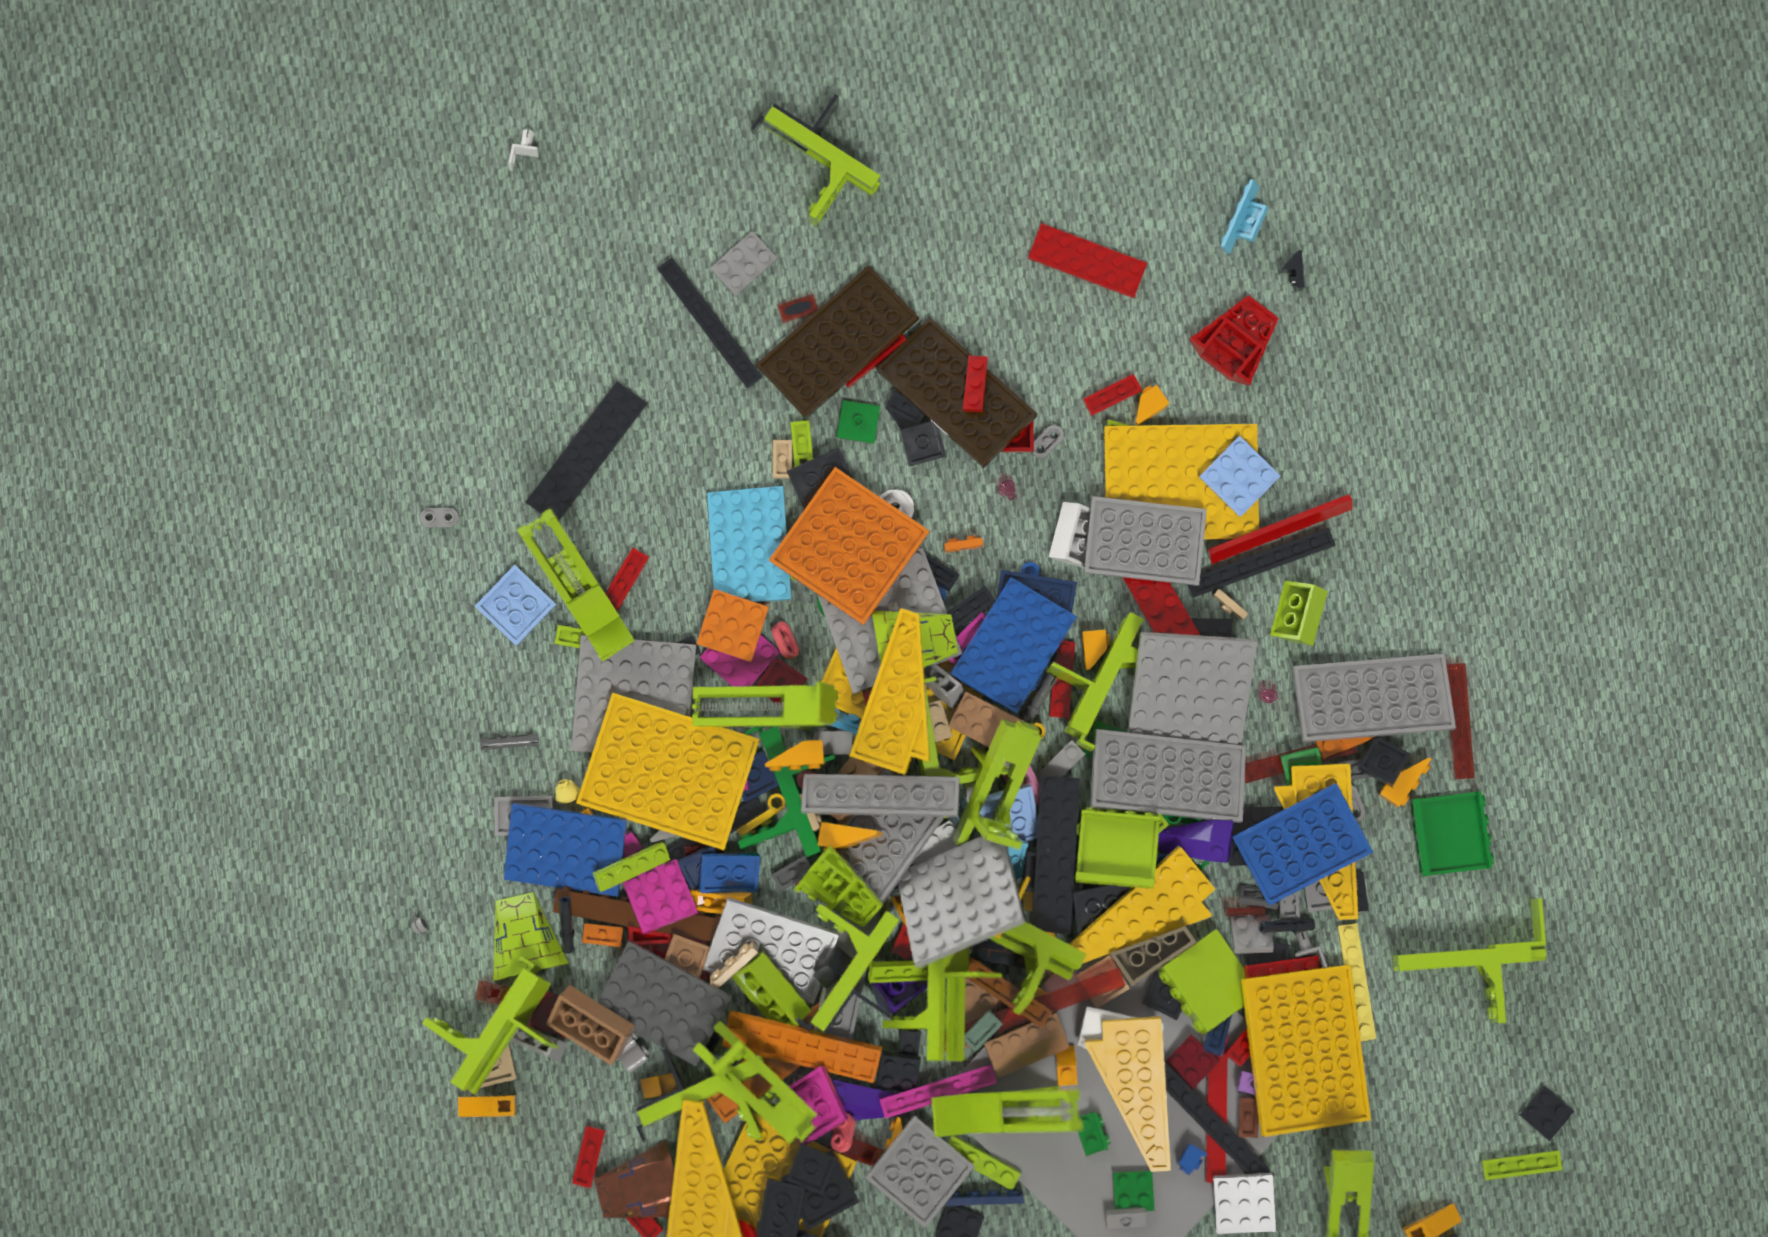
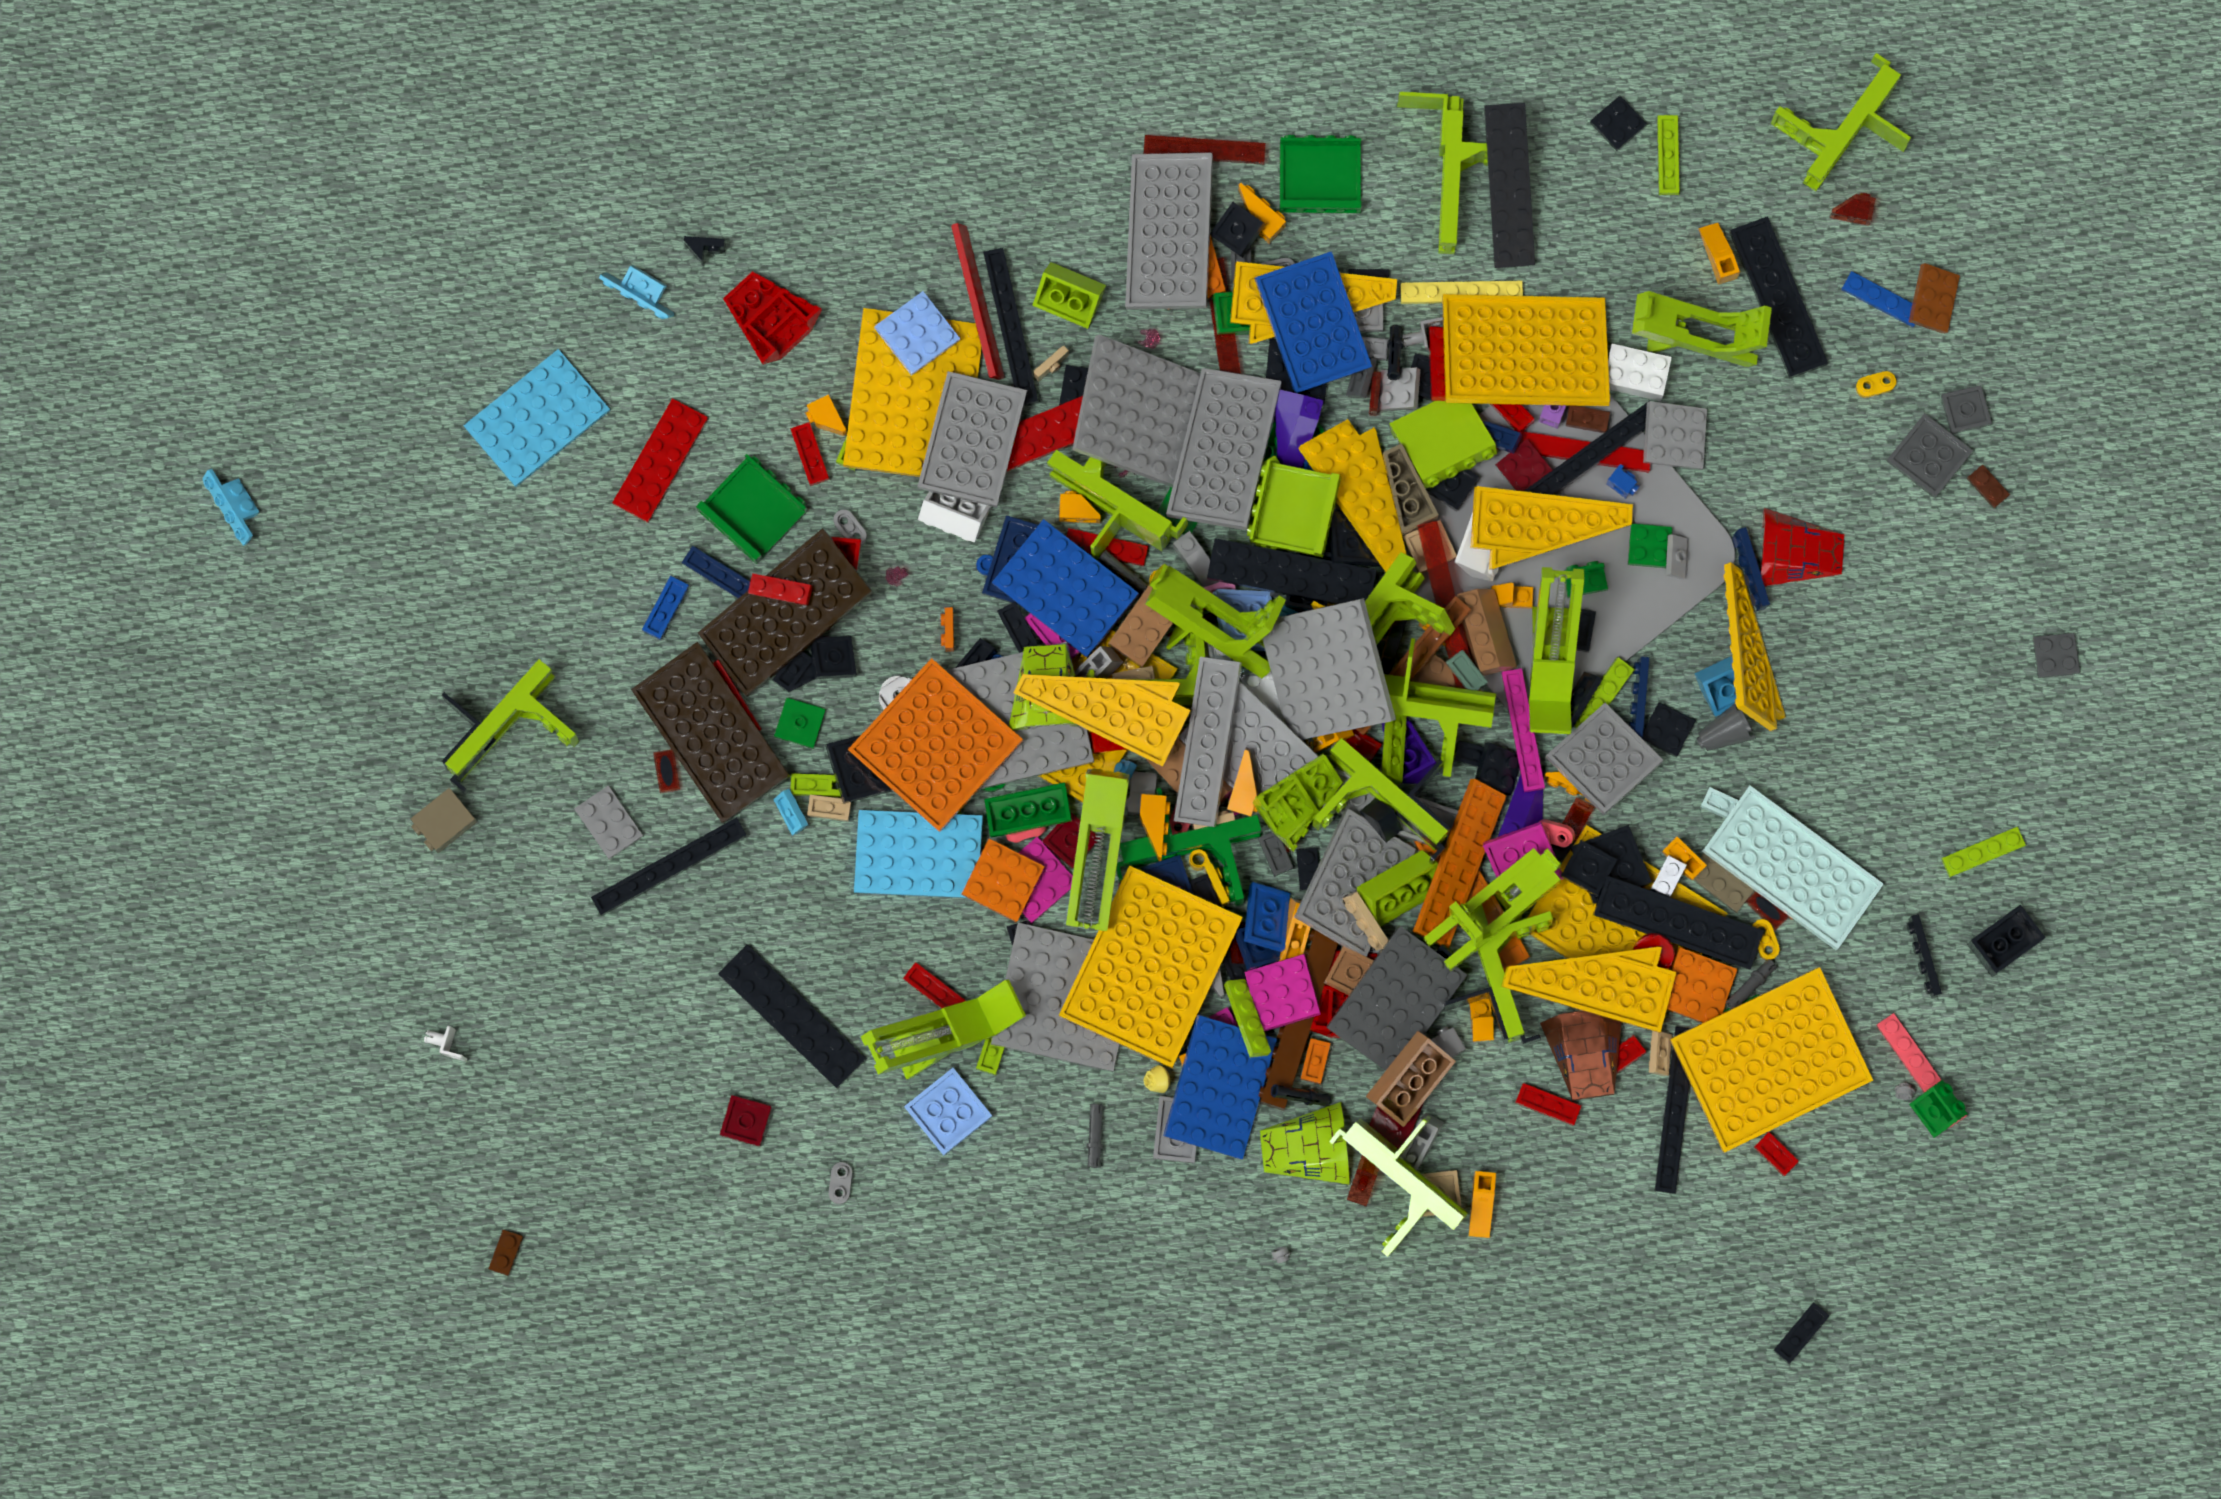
camera: 80 degrees left, 5 degrees down
none -> dark tan brick [410,788,477,853]
none -> medium azure plate [463,349,610,487]
none -> reddish brown plate [488,1230,523,1276]
none -> blue plate [642,576,689,640]
none -> dark blue plate [681,546,750,599]
none -> green panel [696,454,807,564]
none -> dark red plate [719,1095,772,1147]
none -> medium azure plate [773,789,808,835]
none -> green slope [984,783,1072,838]
none -> black plate [1296,848,1318,891]
none -> black plate [1484,102,1535,268]
none -> black plate [1571,672,1602,728]
none -> black tile [1576,609,1596,653]
none -> white brick [1608,344,1672,401]

